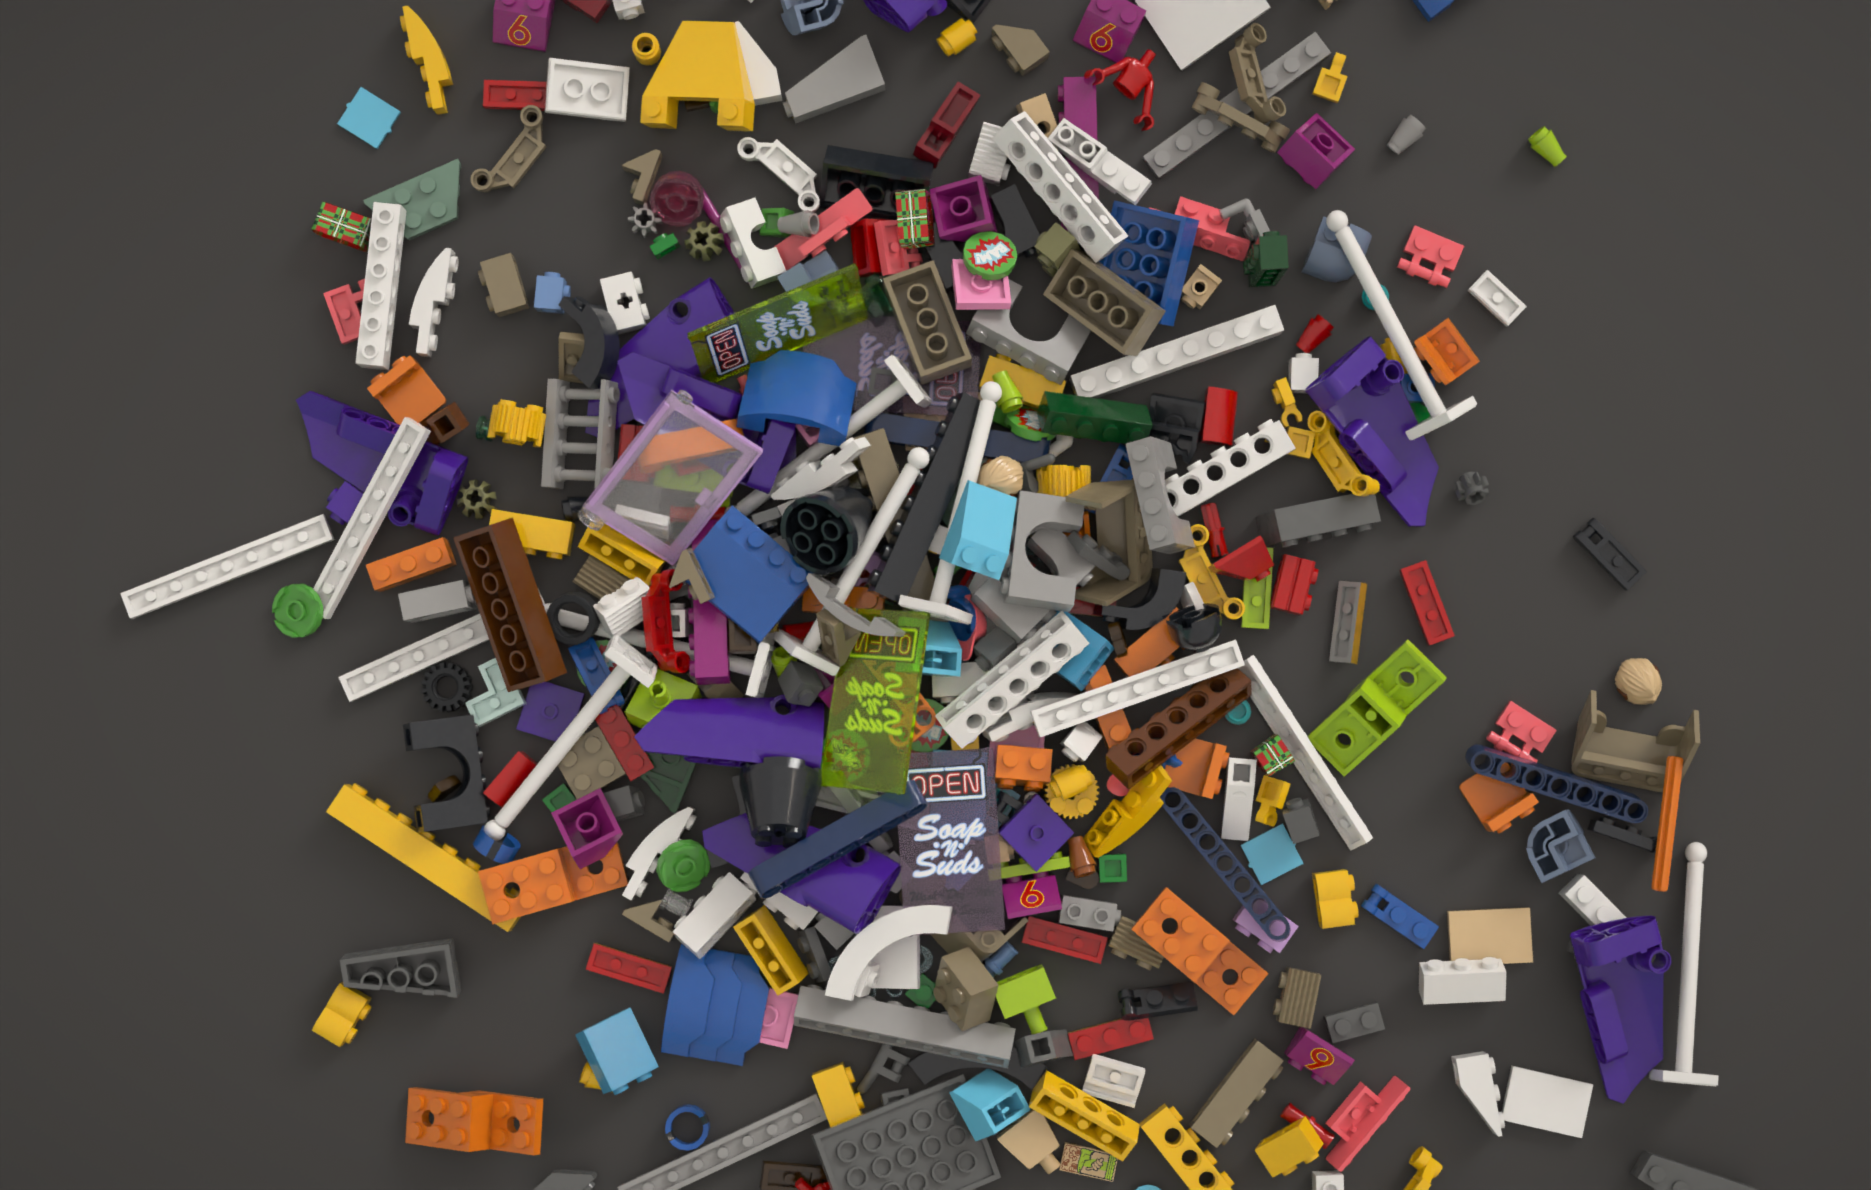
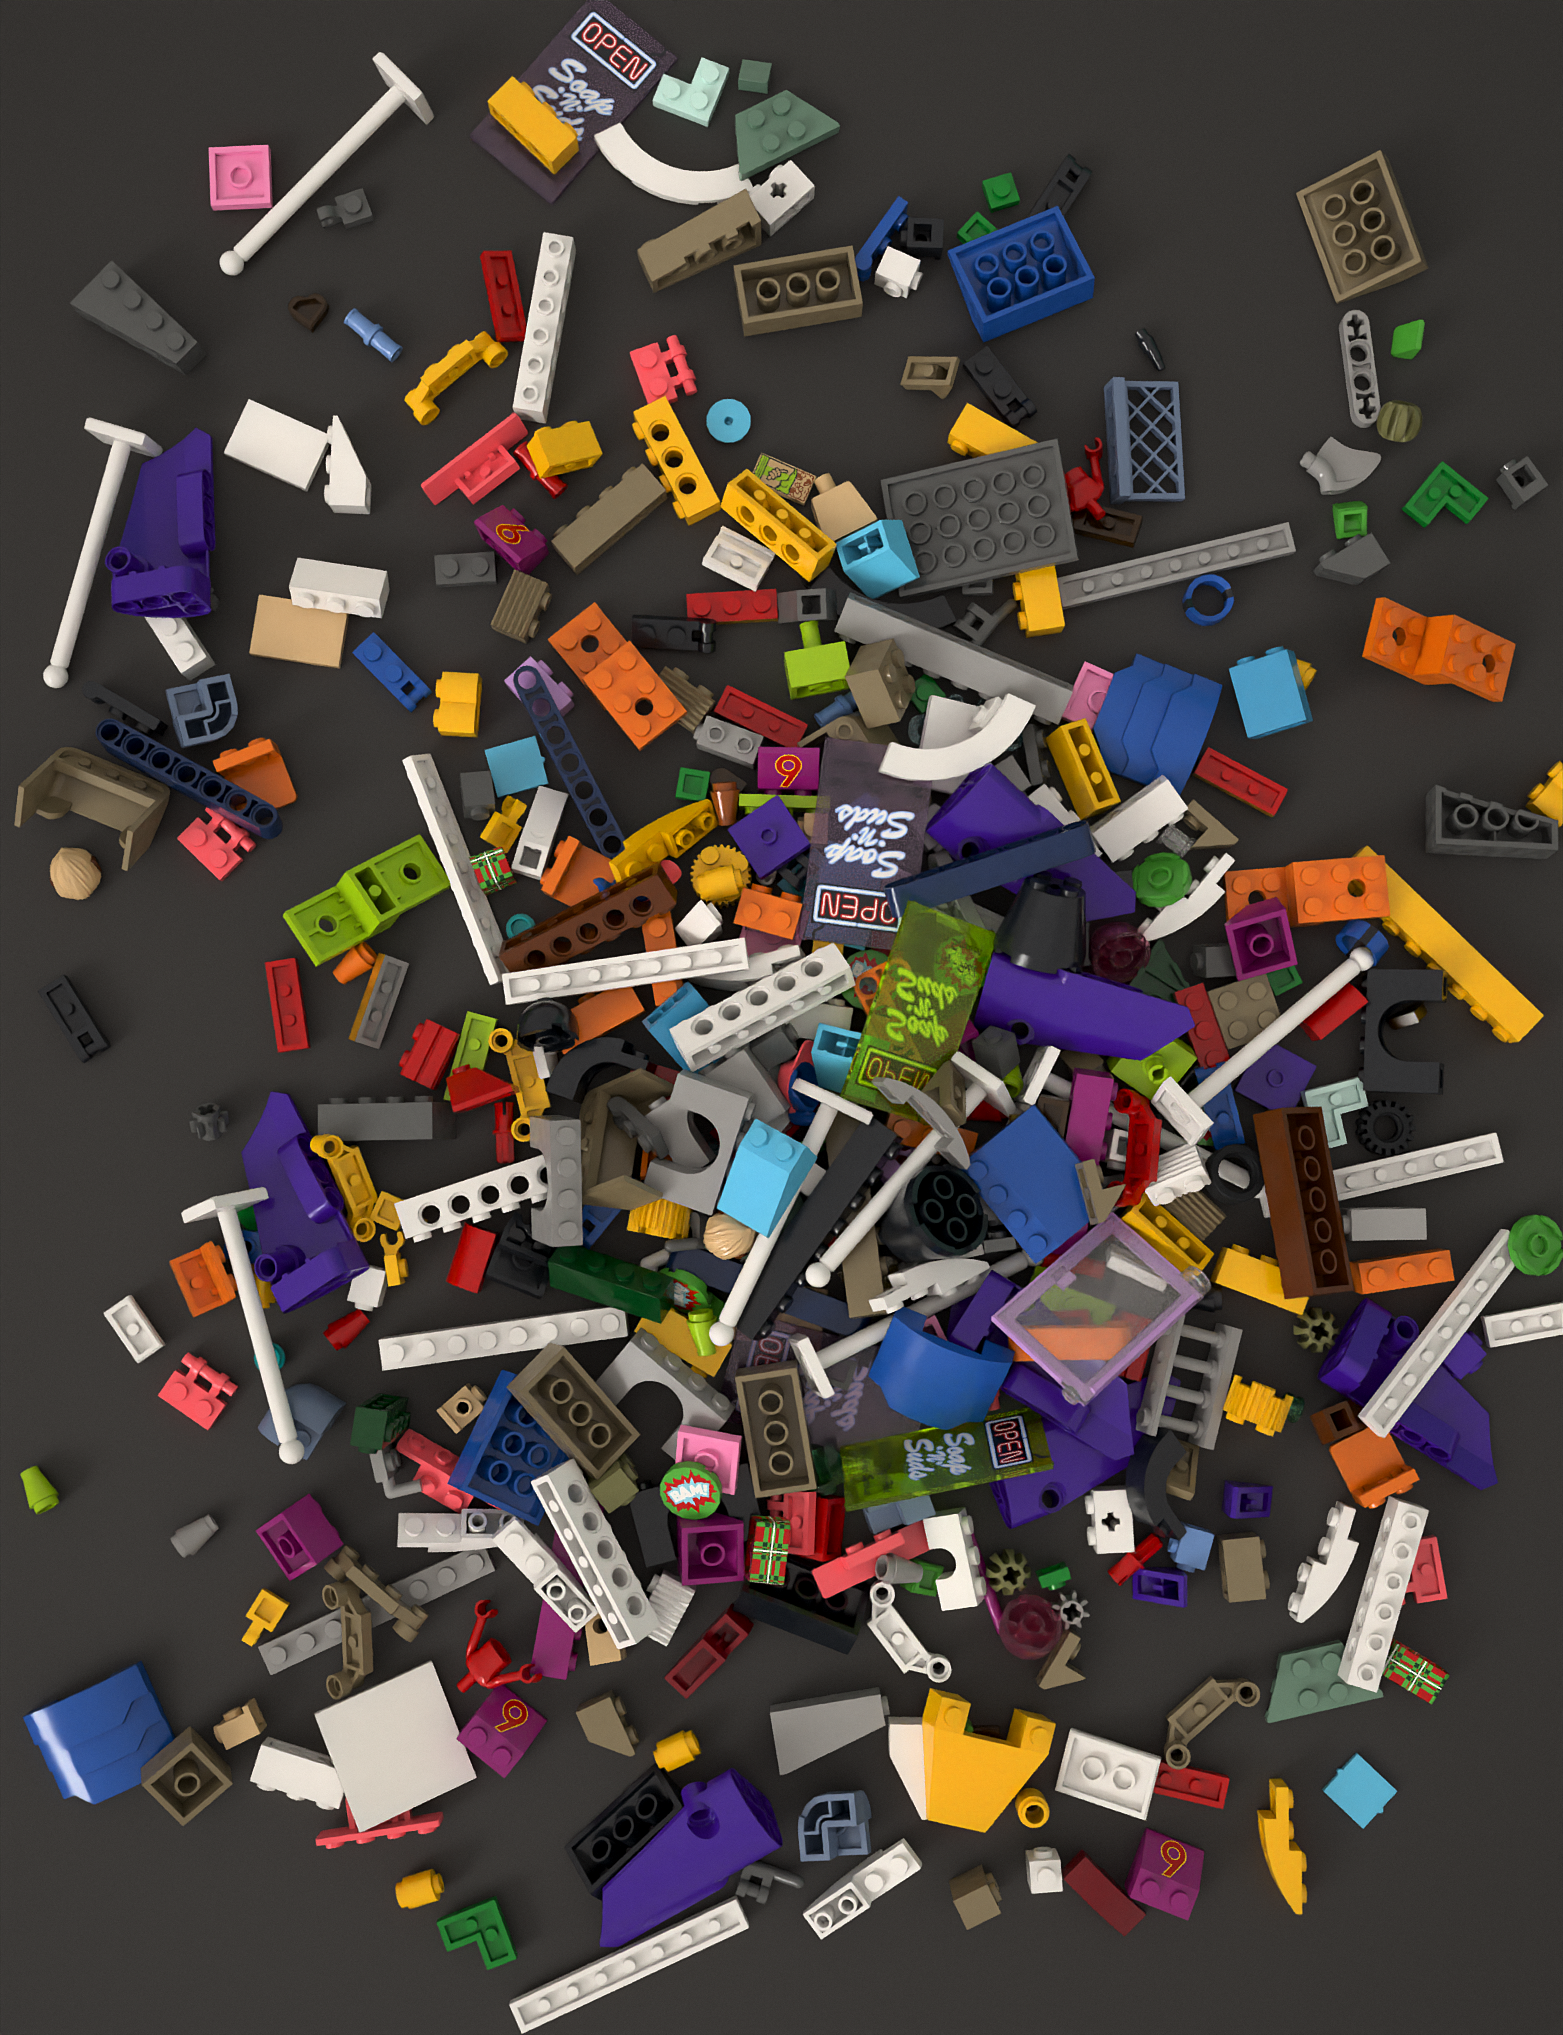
camera: 170 degrees left, 0 degrees up
dark brown tile [1108,621,1128,658] -> none
orange axle [1651,756,1683,892] -> none
none -> orange cone [333,942,377,985]
none -> white slope [397,1509,524,1552]
none -> clear pink cylinder [1088,922,1151,983]
none -> red axle [1107,1533,1163,1586]
none -> dark purple slope [1133,1567,1187,1608]
none -> dark purple slope [1222,1480,1273,1519]

